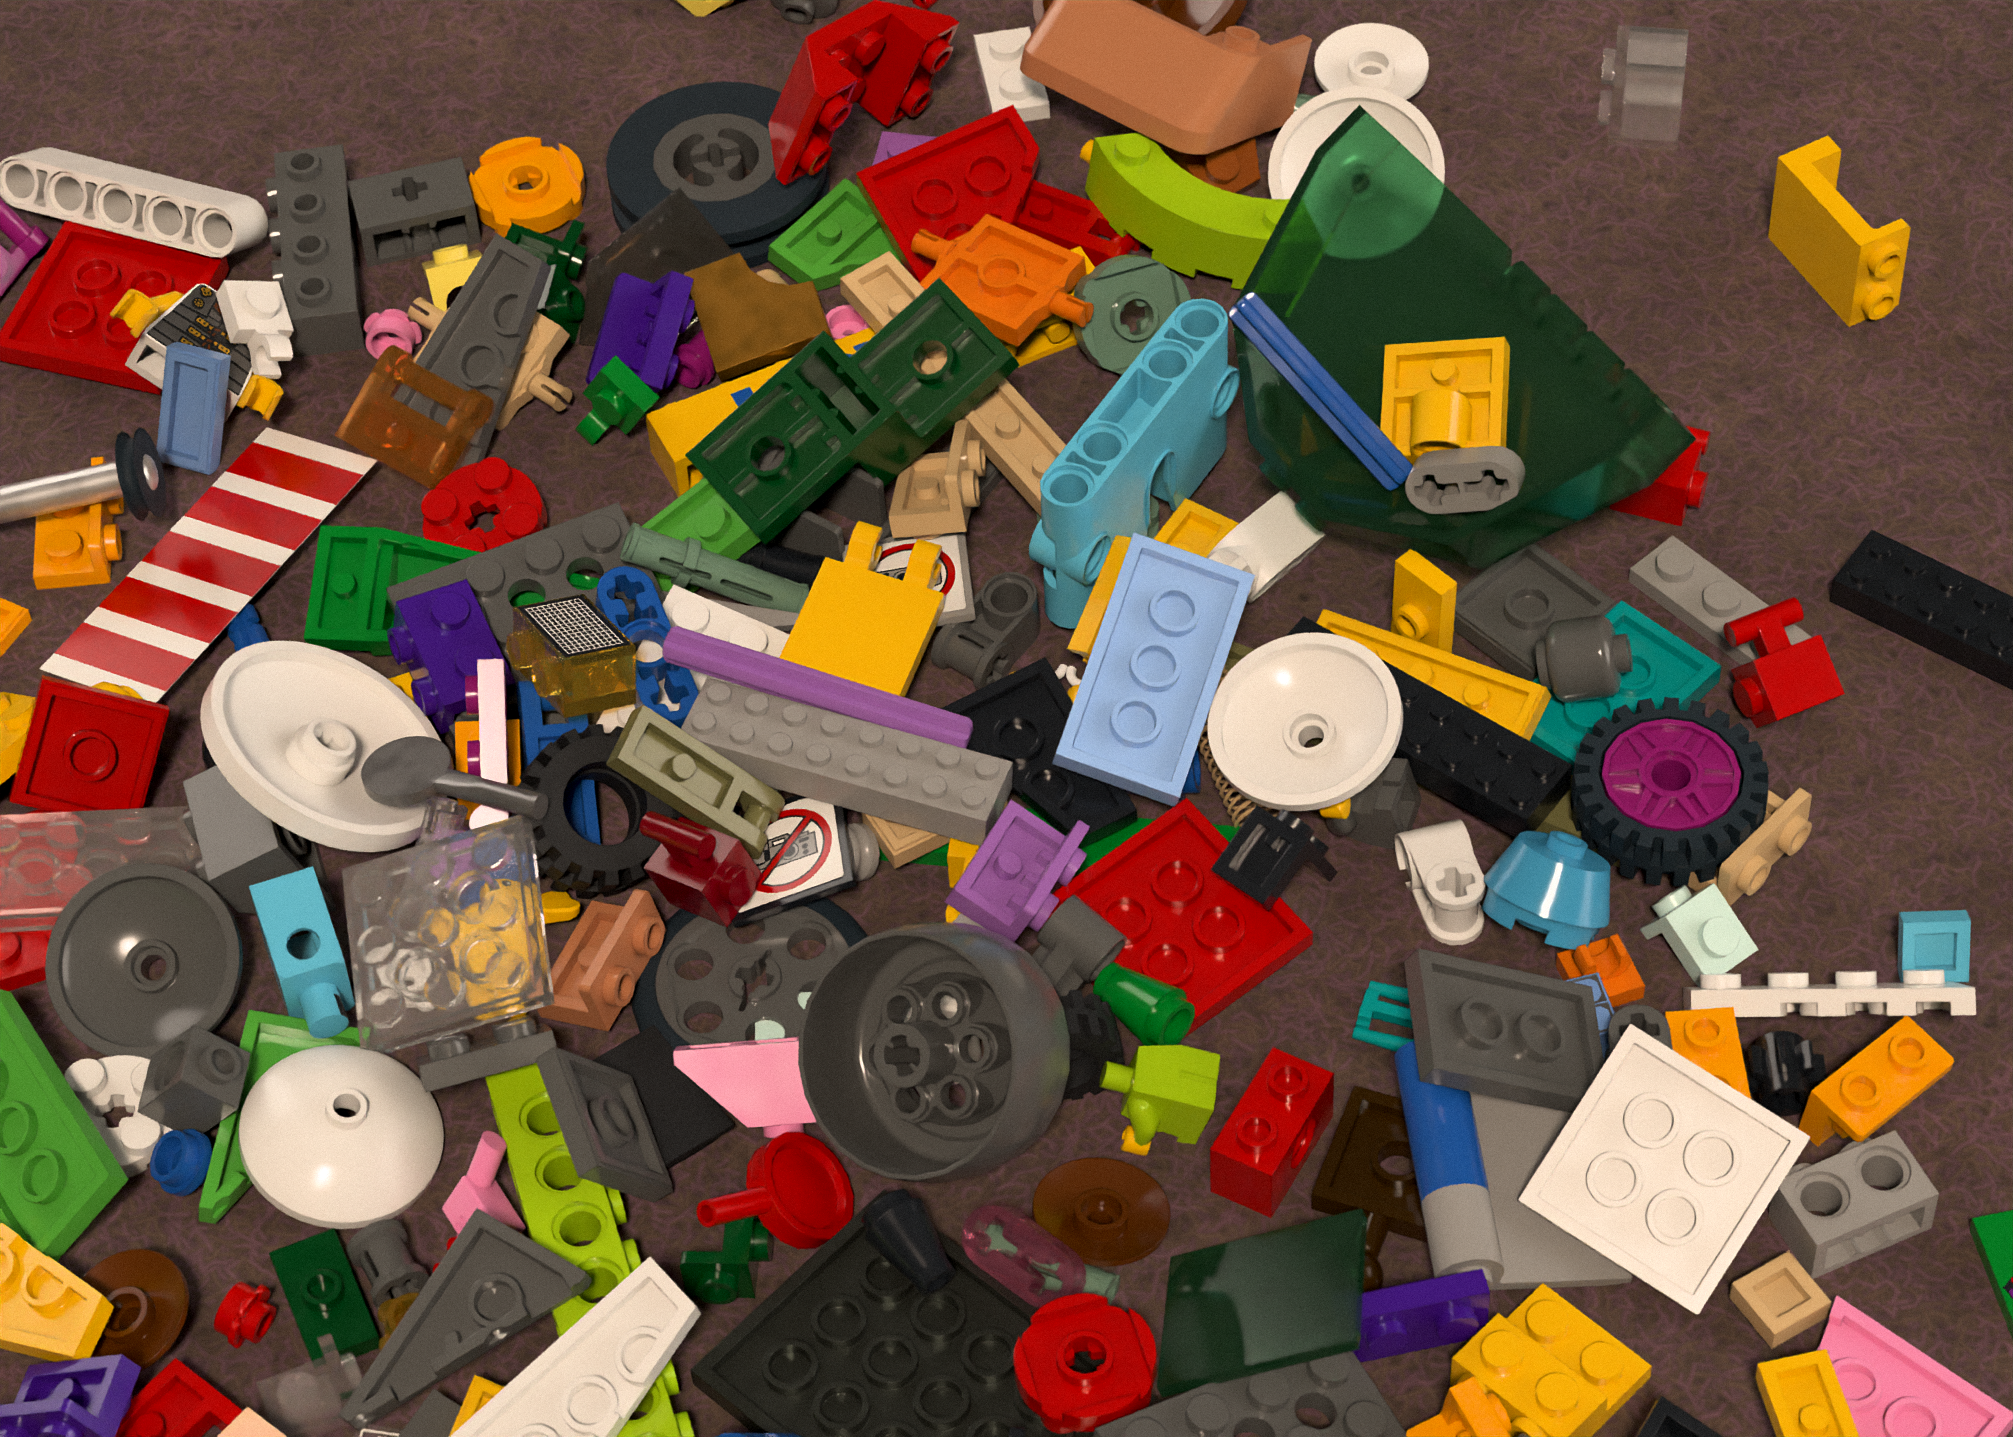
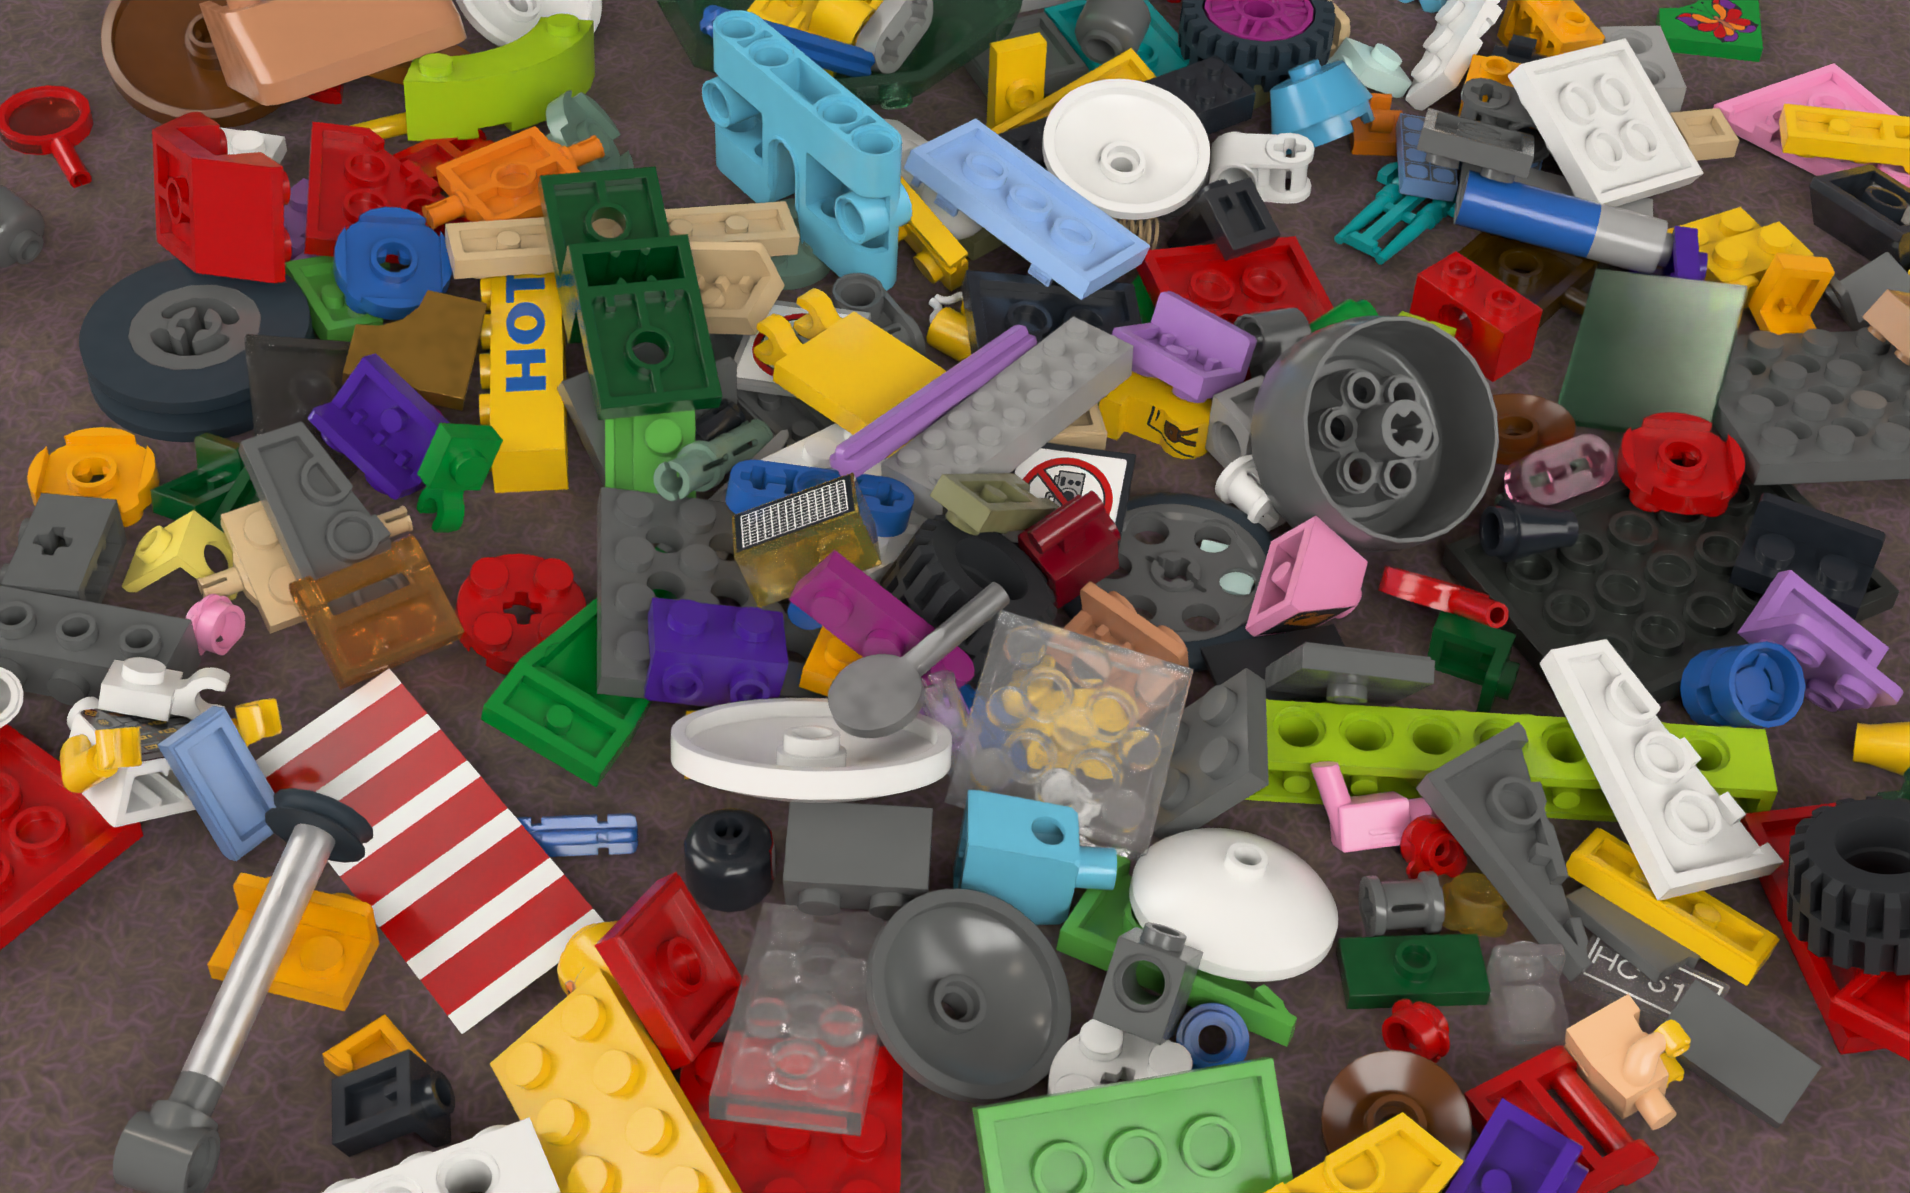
camera: 75 degrees left, 5 degrees down
none -> blue plate [333,207,452,320]

